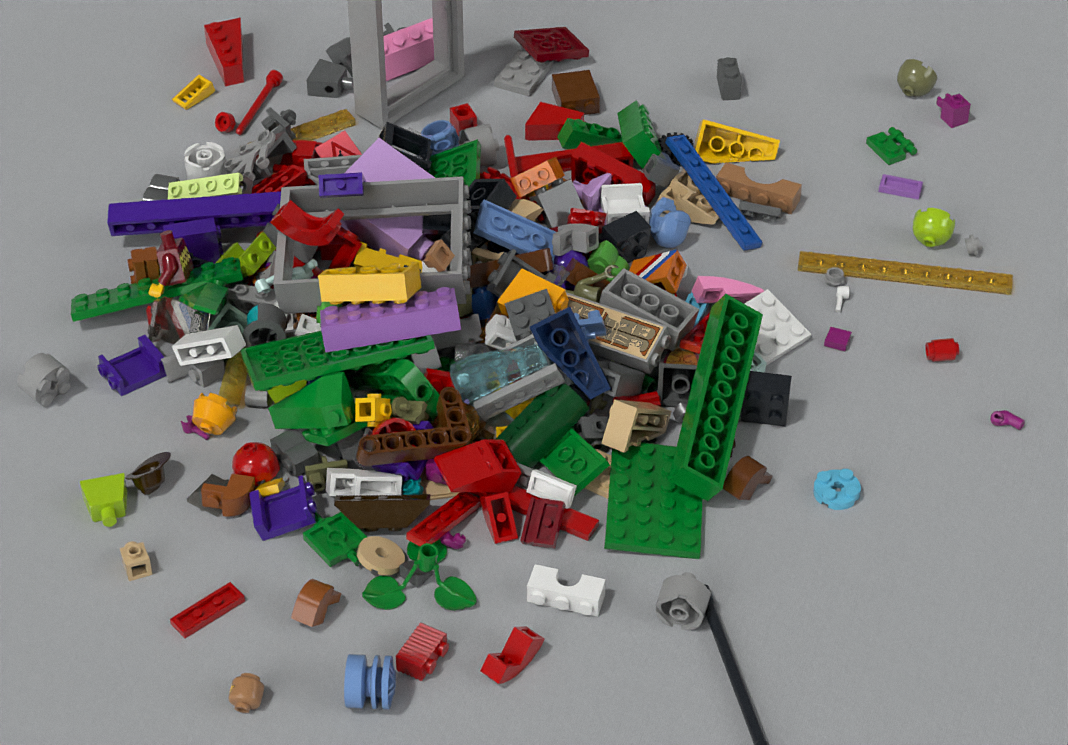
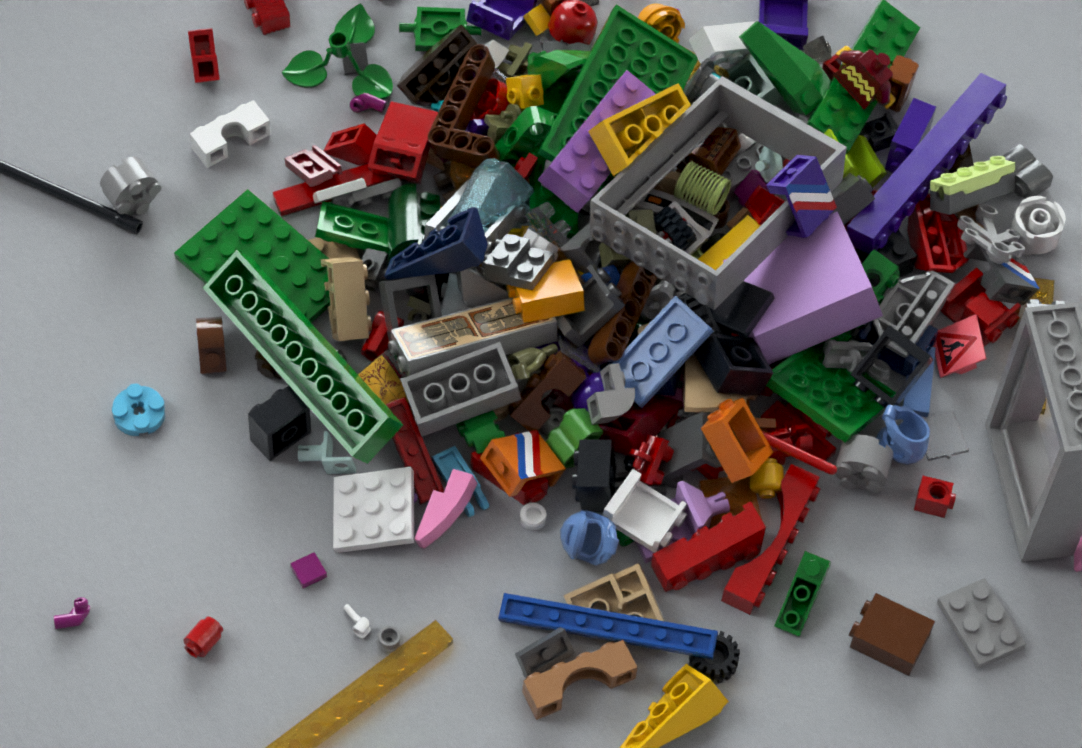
camera: 125 degrees right, 15 degrees up
red arch [270,200,344,246] -> none
tan tile [357,536,405,575] -> none
red tile [406,492,481,546] -> none
medium nougat tile [423,239,455,272] -> none
dark red plate [513,27,590,63] -> none
red slope [525,102,586,141] -> none
medium blue hips [574,310,606,343] -> none
green wedge [617,100,662,169] -> none
dark grey brick [642,152,681,187] -> none

